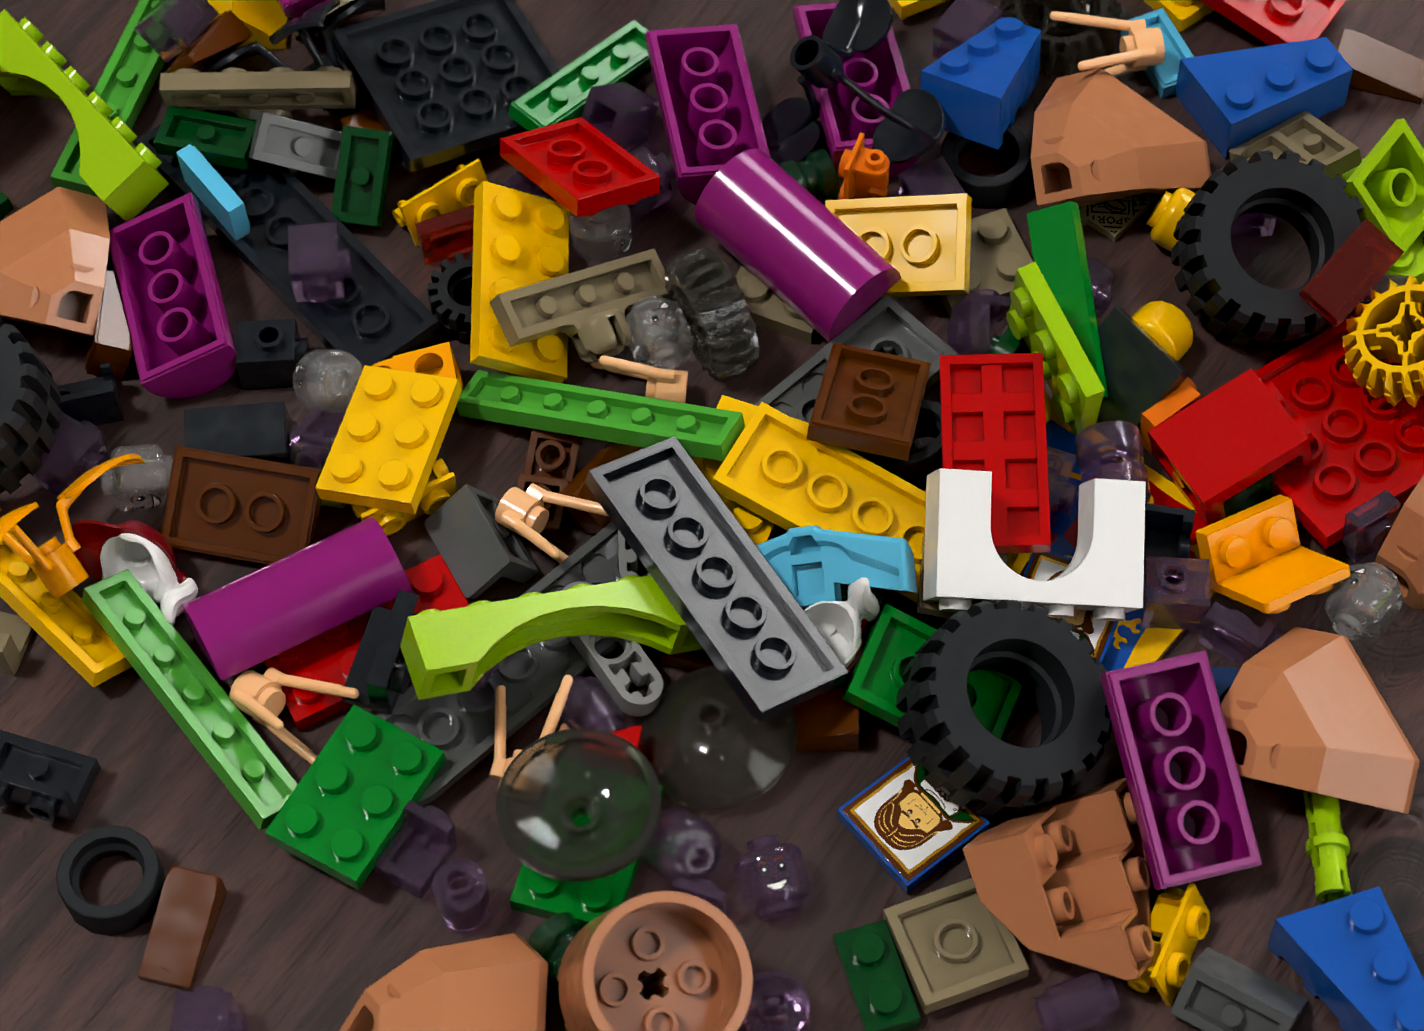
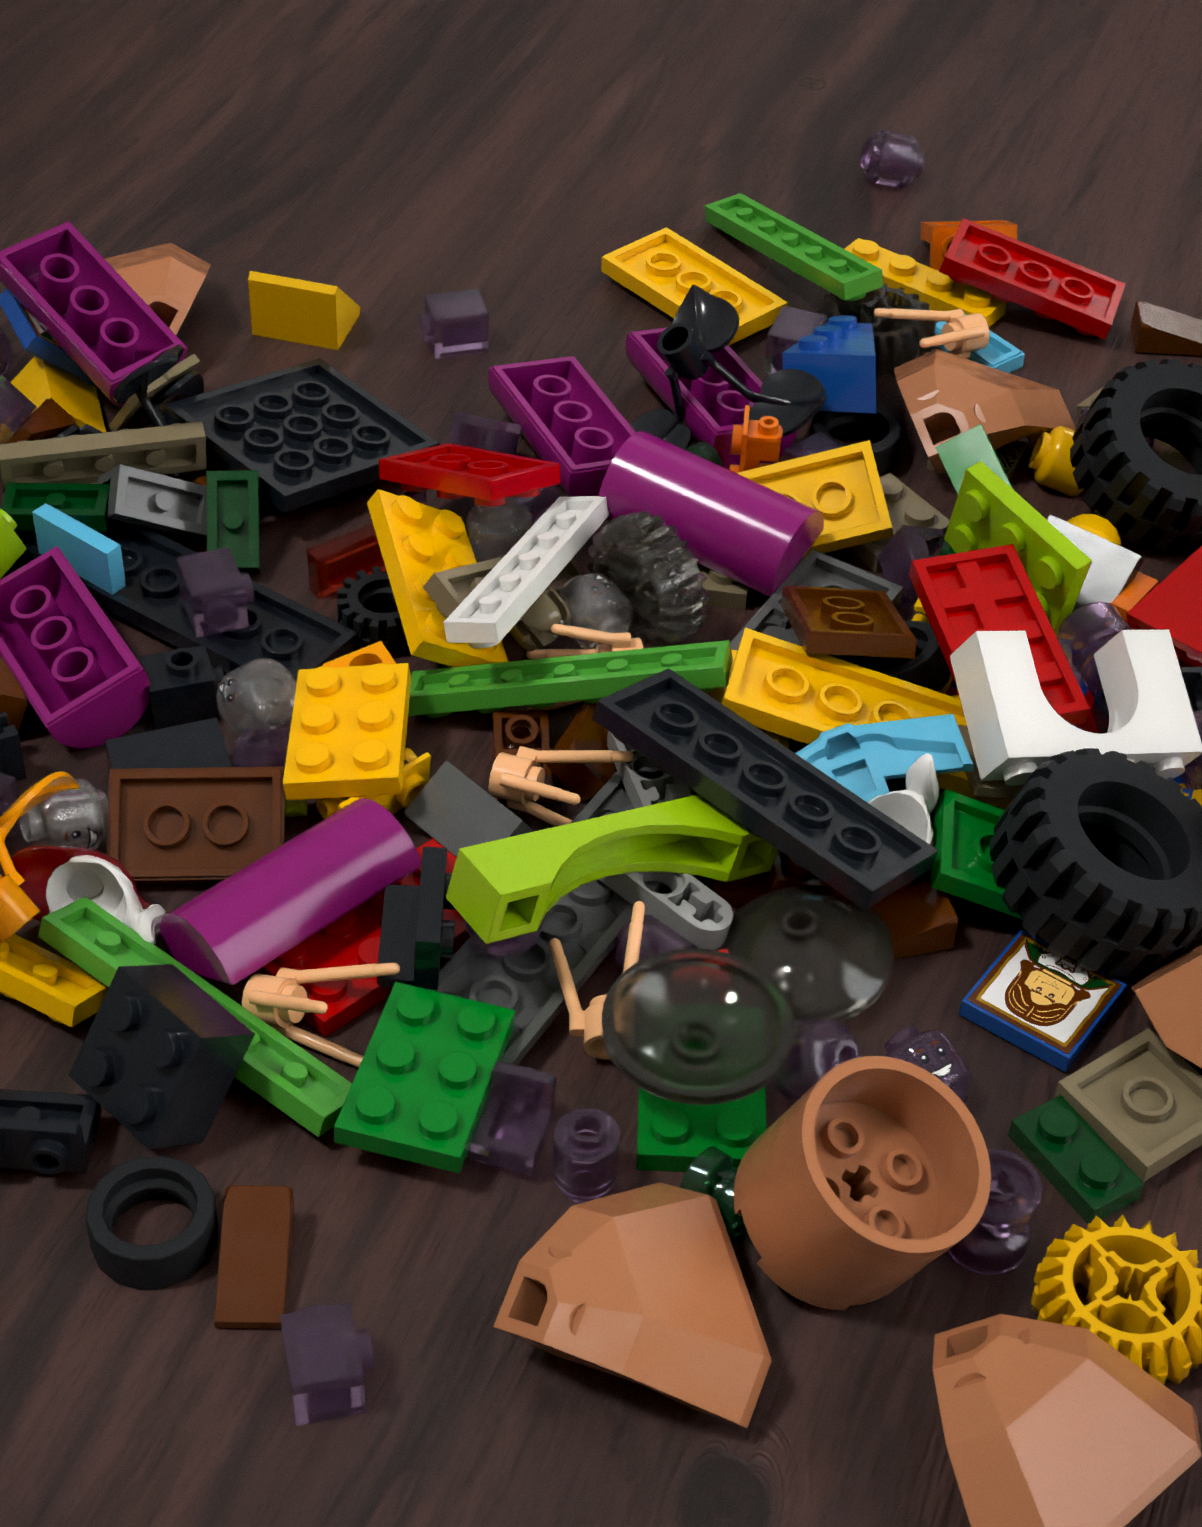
camera: 20 degrees left, 15 degrees down
yellow hinge [392,159,488,246] -> none
green tile [508,20,651,131] -> none
blue wedge [1175,37,1353,160] -> none
none -> black brick [68,964,255,1149]
none -> white plate [443,496,609,648]

